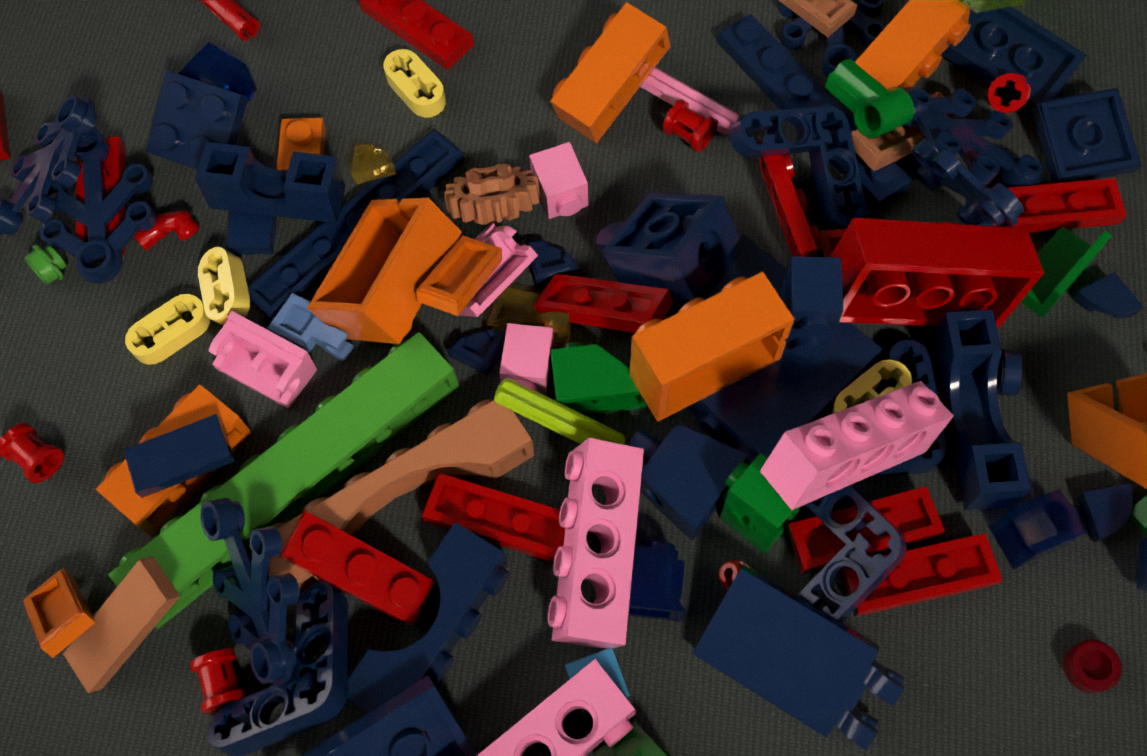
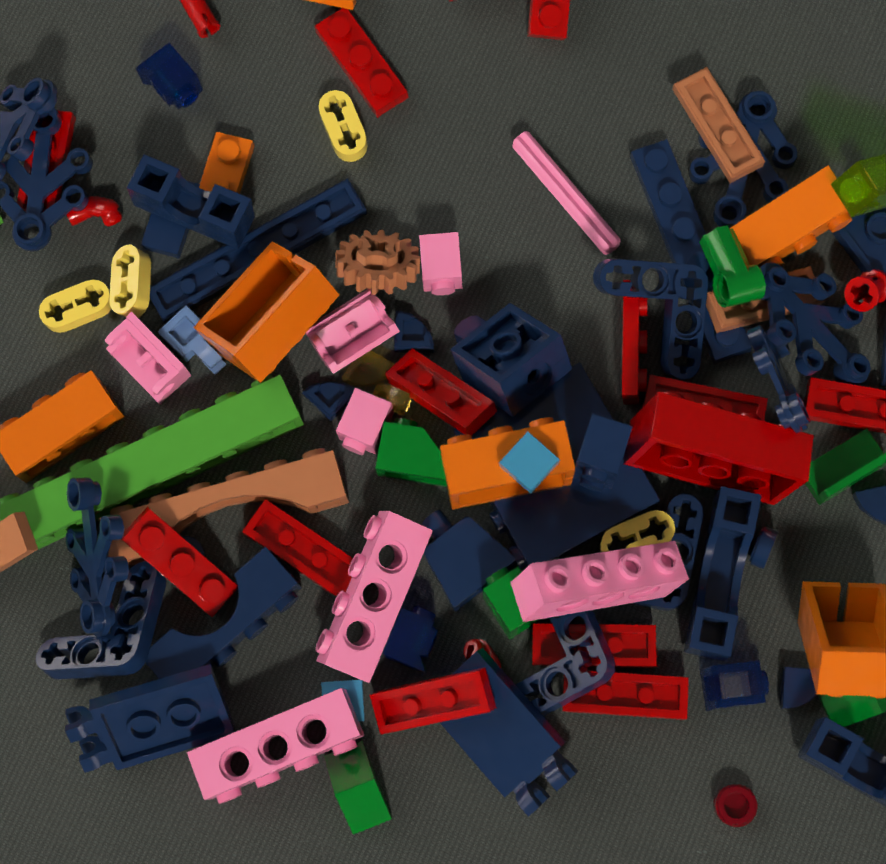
camera: 20 degrees right, 10 degrees up
dark blue tile [123,414,235,498] -> none
dark blue plate [145,70,249,170] -> none
red bush [189,648,247,714] -> none
clear yellow tile [350,144,396,184] -> none
orange tile [416,235,502,316] -> none
lime axle [494,378,626,445] -> none
orange brick [550,2,671,144] -> none
red bush [663,99,718,153] -> none
none -> red plate [370,667,497,735]
none -> dark azure tile [499,431,560,494]

